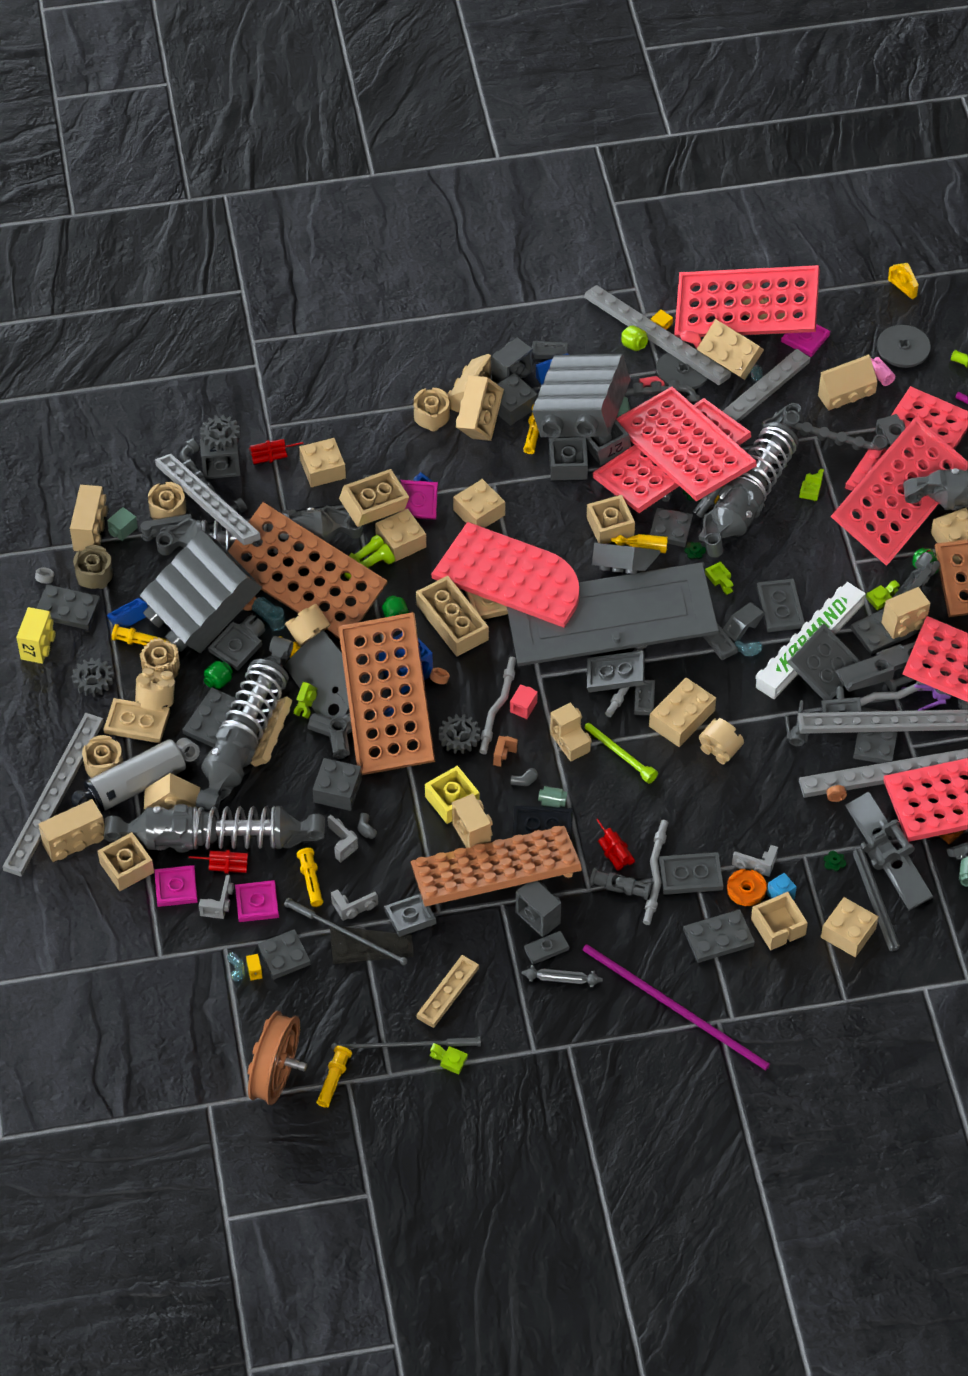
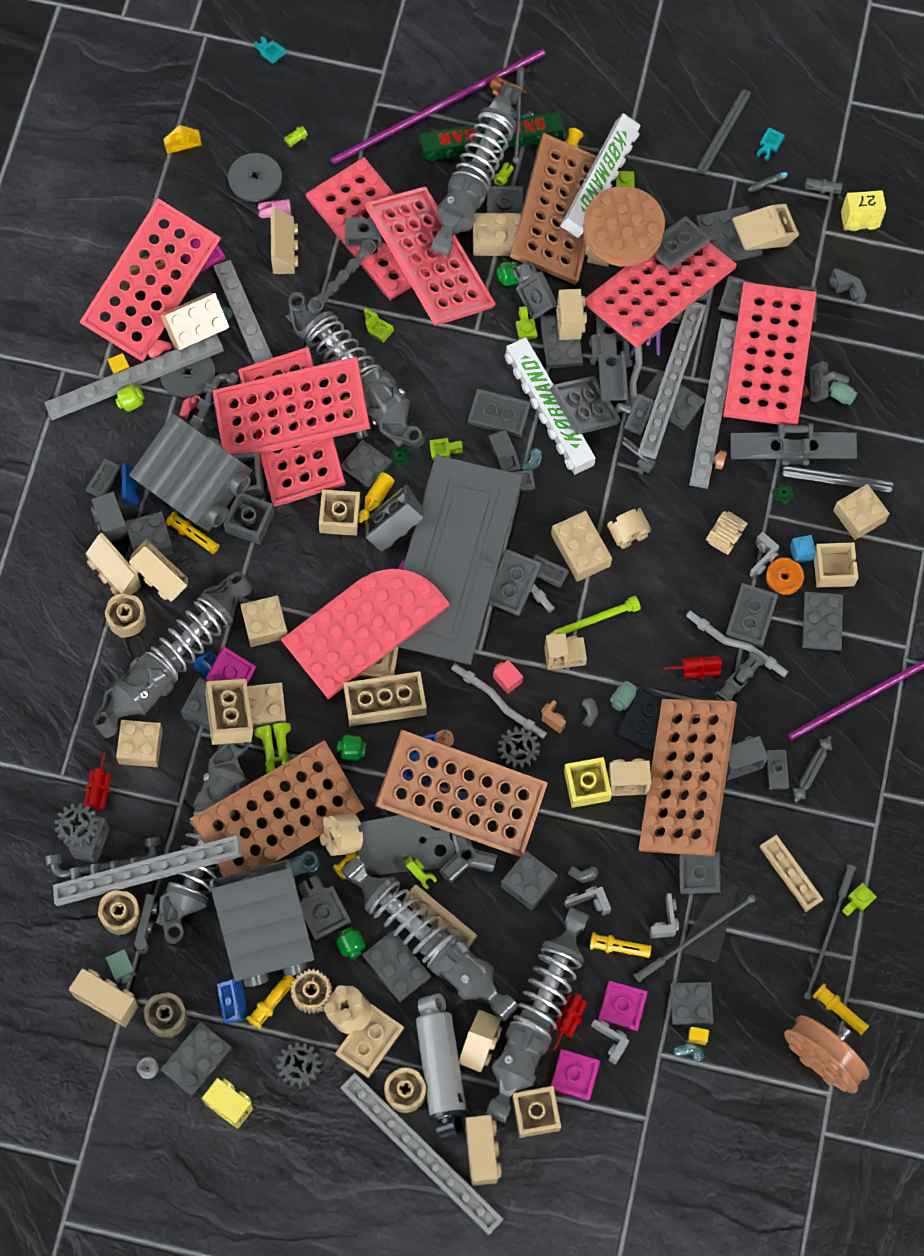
camera: 70 degrees left, 15 degrees up
none -> piece [93,572,252,738]
none -> tan brick [706,511,748,555]

